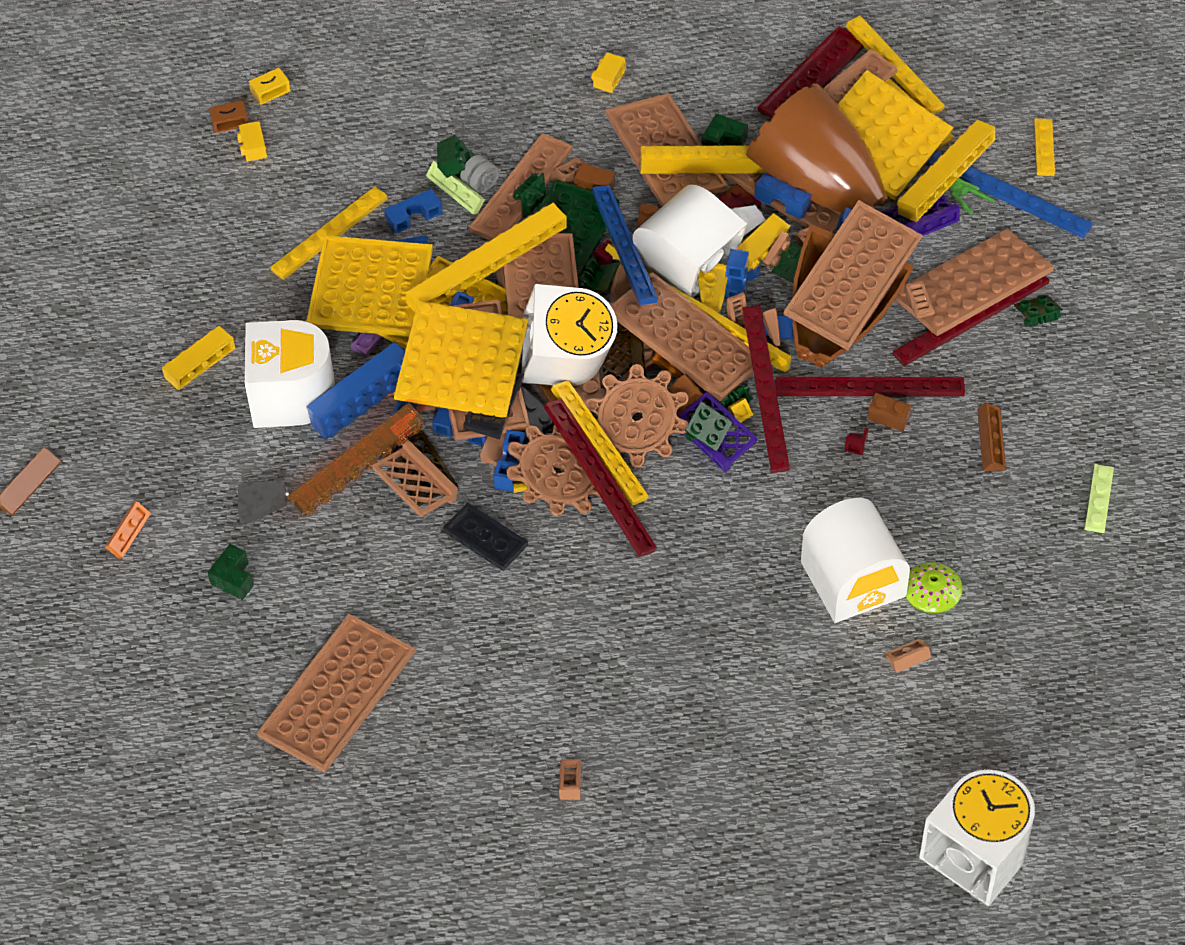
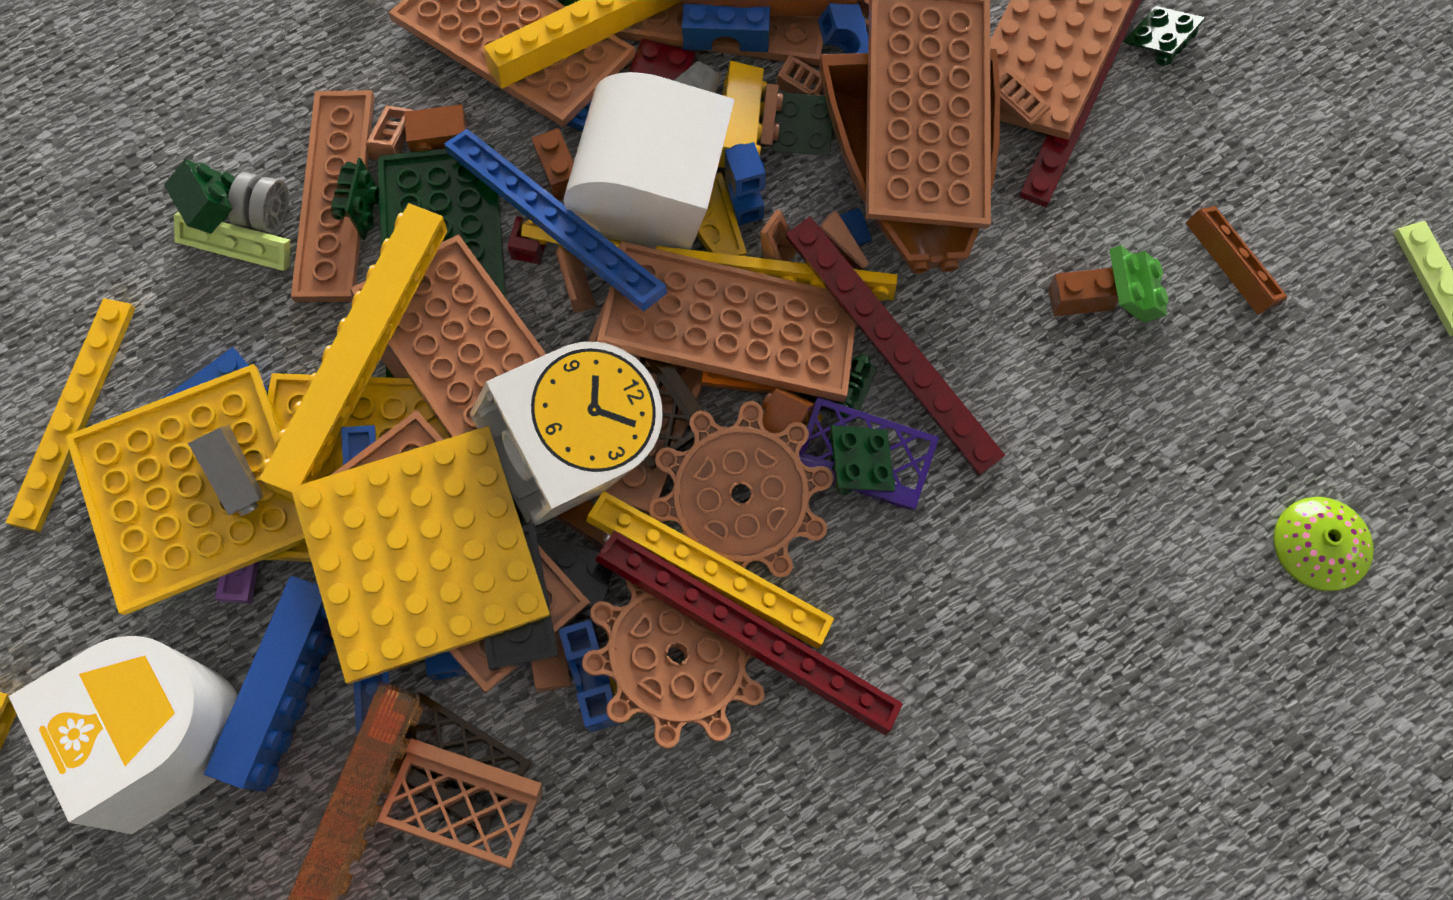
camera: 30 degrees left, 15 degrees up
blue arch [384,189,443,234] -> none
black plate [443,502,528,571] -> none
dark green hinge [578,258,620,292] -> none
yellow plate [727,398,753,423] -> none
dark red plate [776,377,965,396] -> none
white brick [801,498,910,623] -> none
dark red panel [844,427,869,455] -> none
nougat slope [885,639,931,673] -> none
none -> flat silver slope [188,425,264,517]
none -> bright green plate [1109,245,1168,322]

